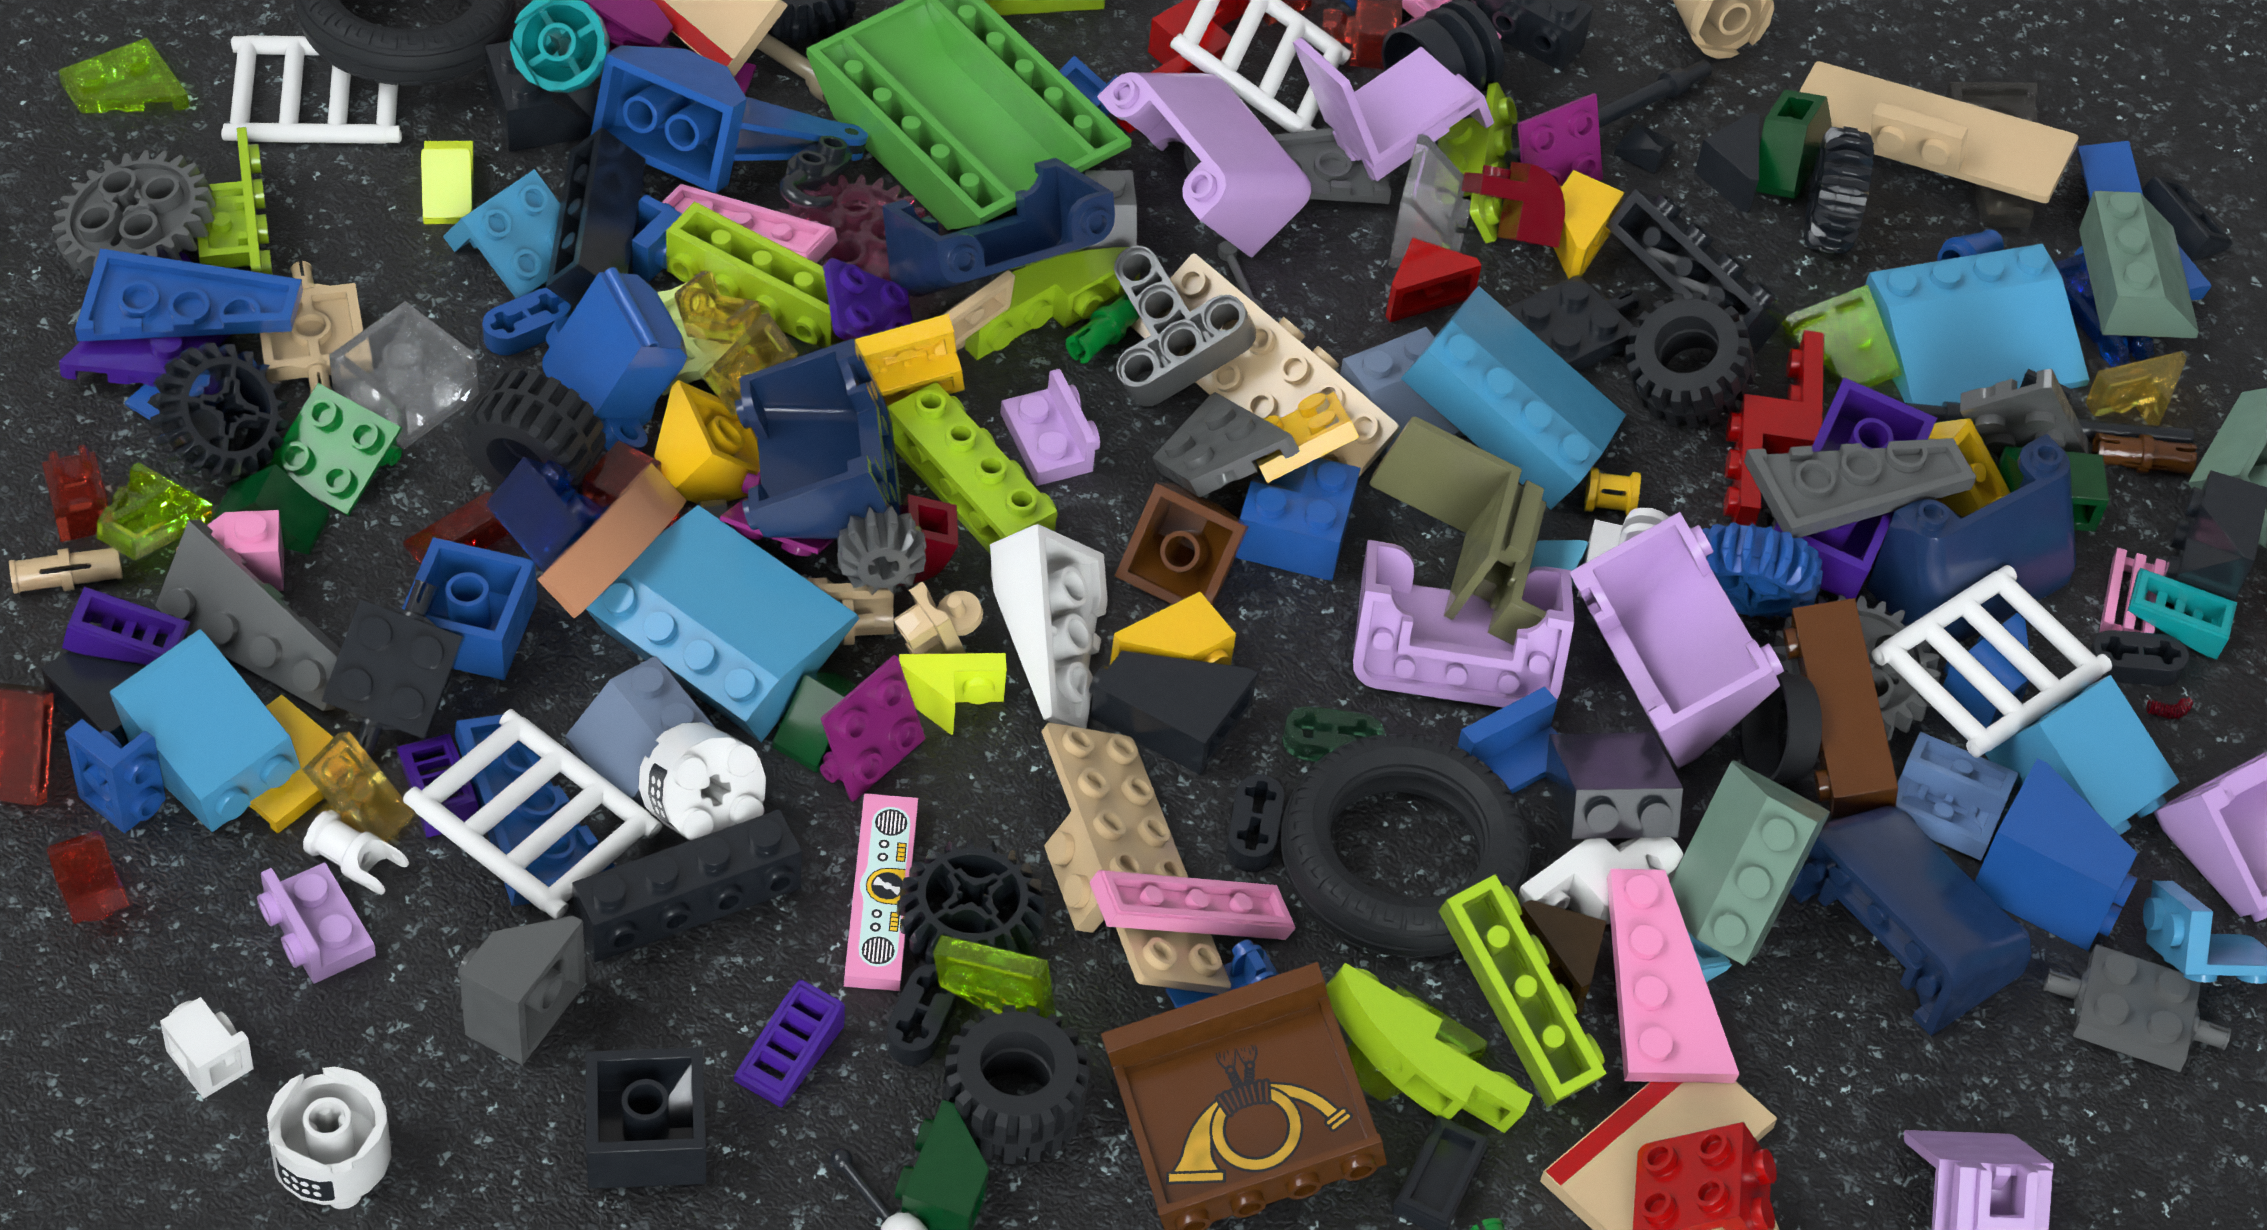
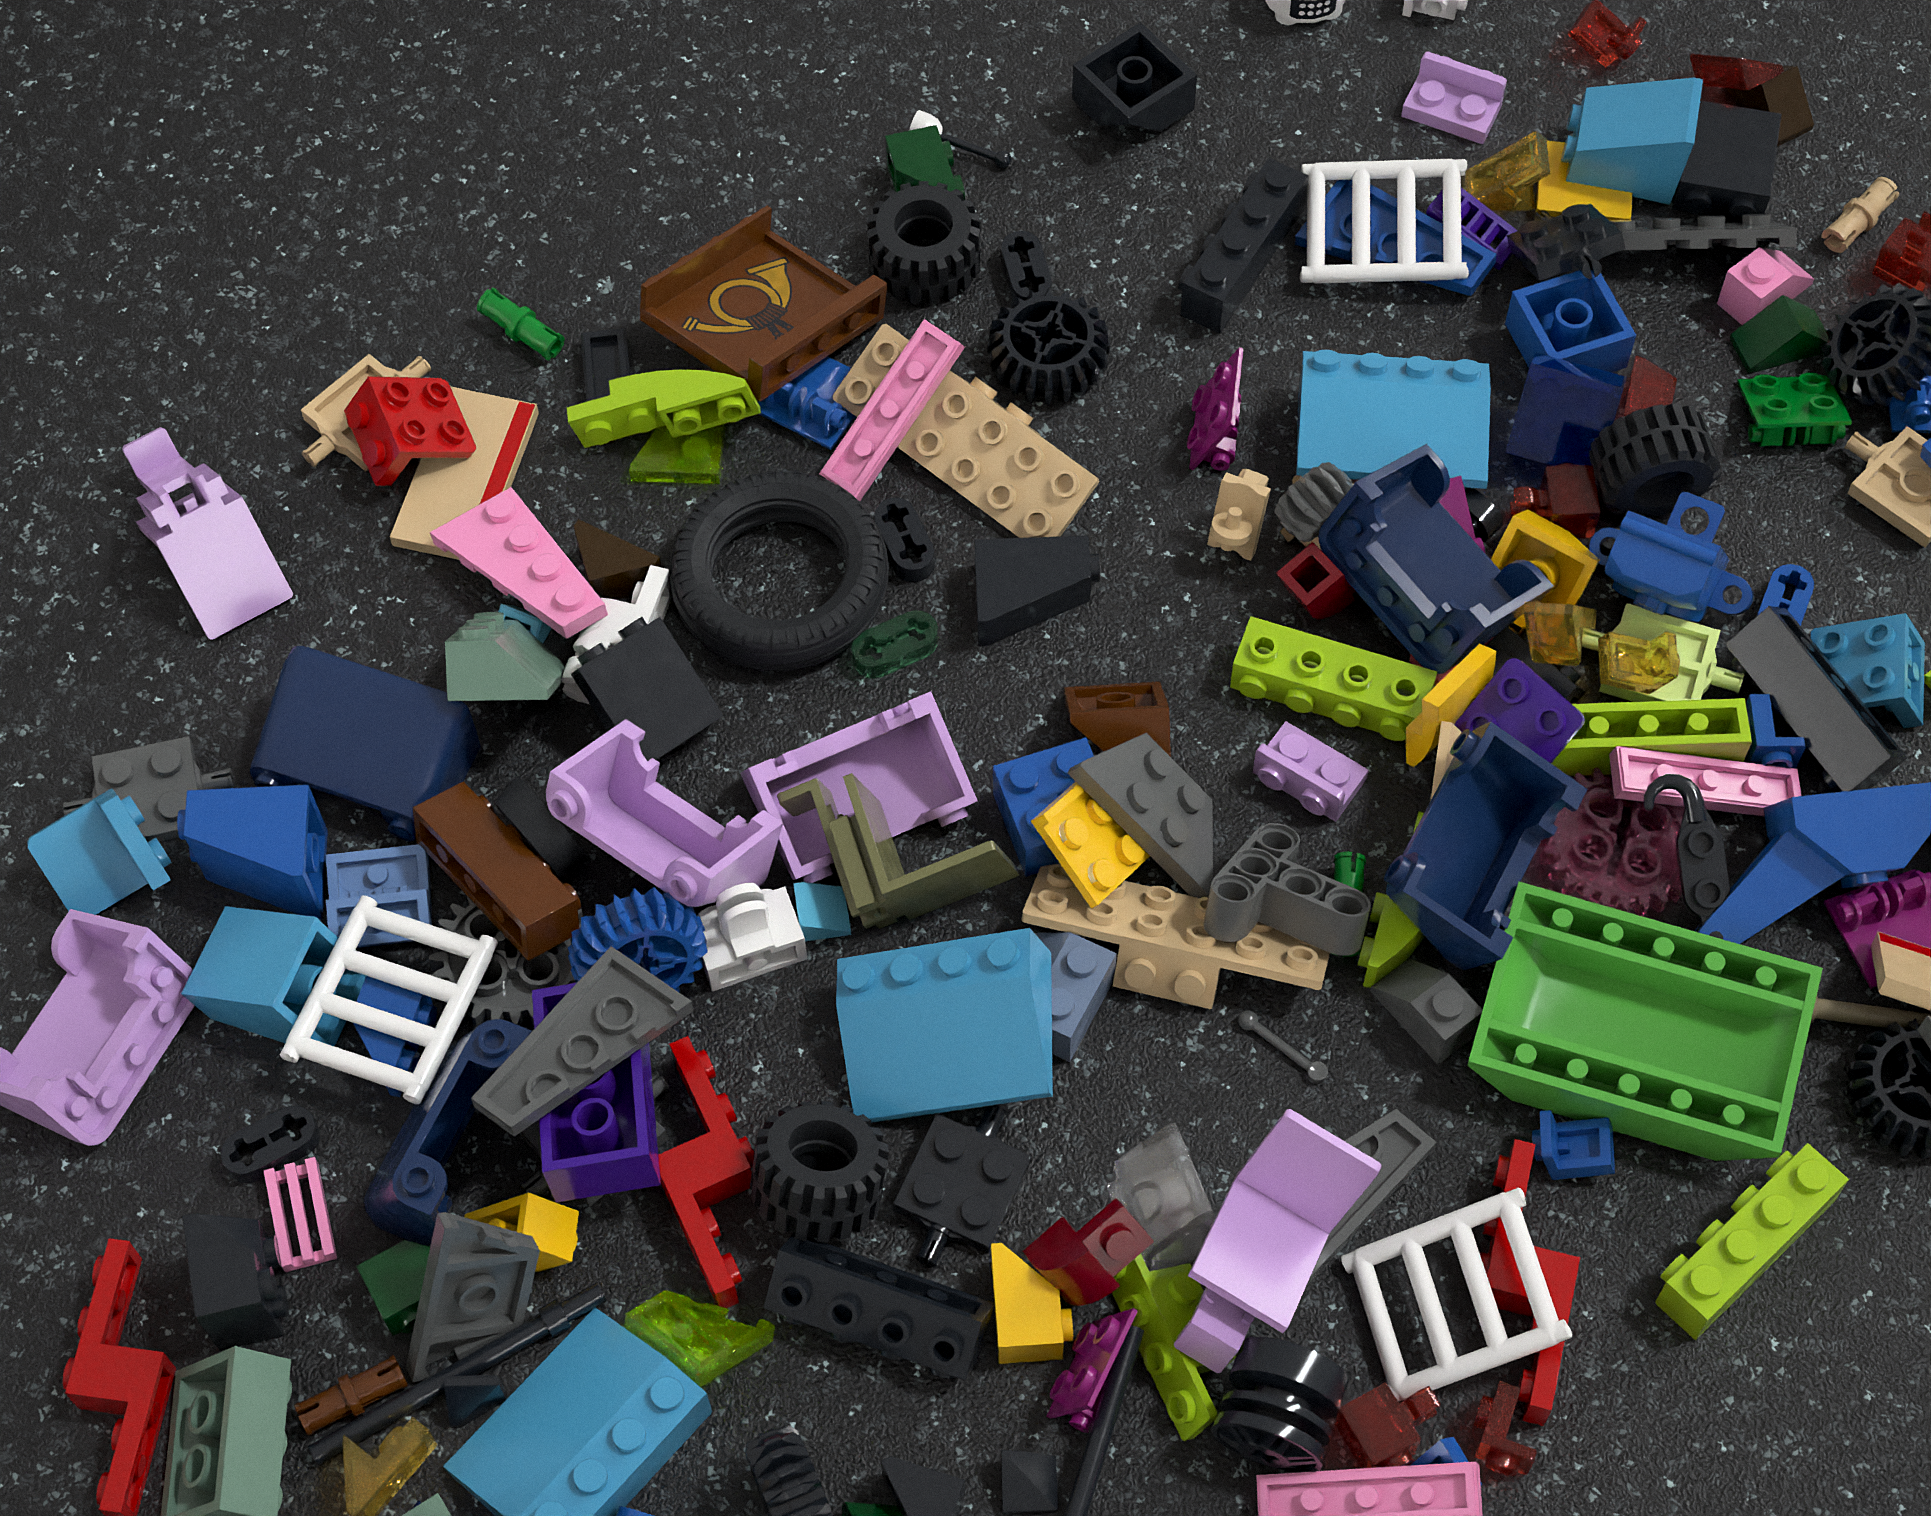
camera: 155 degrees right, 10 degrees up
dark purple slope [62,587,190,665] -> none
blue bracket [65,719,166,834] -> none
clear neon green wing [97,462,212,561] -> none
white piece [303,809,409,895] -> none
clear slope [329,301,479,449] -> none
dark grey slope [458,916,586,1066] -> none
nougat slope [537,463,687,618] -> none
sand blue slope [565,656,715,806] -> none
white brick [639,722,766,840] -> none
dark purple slope [734,979,845,1108] -> none
dark green slope [773,672,858,773] -> none
tile [844,793,918,991] -> none
neon yellow slope [899,653,1007,735] -> none
clear neon green wing [933,935,1056,1018] -> none
white wedge [990,524,1108,729] -> none
lavender windscreen [1097,72,1311,258] -> none
yellow slope [1110,592,1236,665] -> none
red slope [1385,238,1482,322] -> none
lime brick [1439,874,1607,1108] -> none
blue panel [1457,686,1558,794] -> none
yellow bush [1584,467,1641,516] -> none
teal slope [2127,568,2237,660] -> none
dark red leg [2146,697,2193,719] -> none

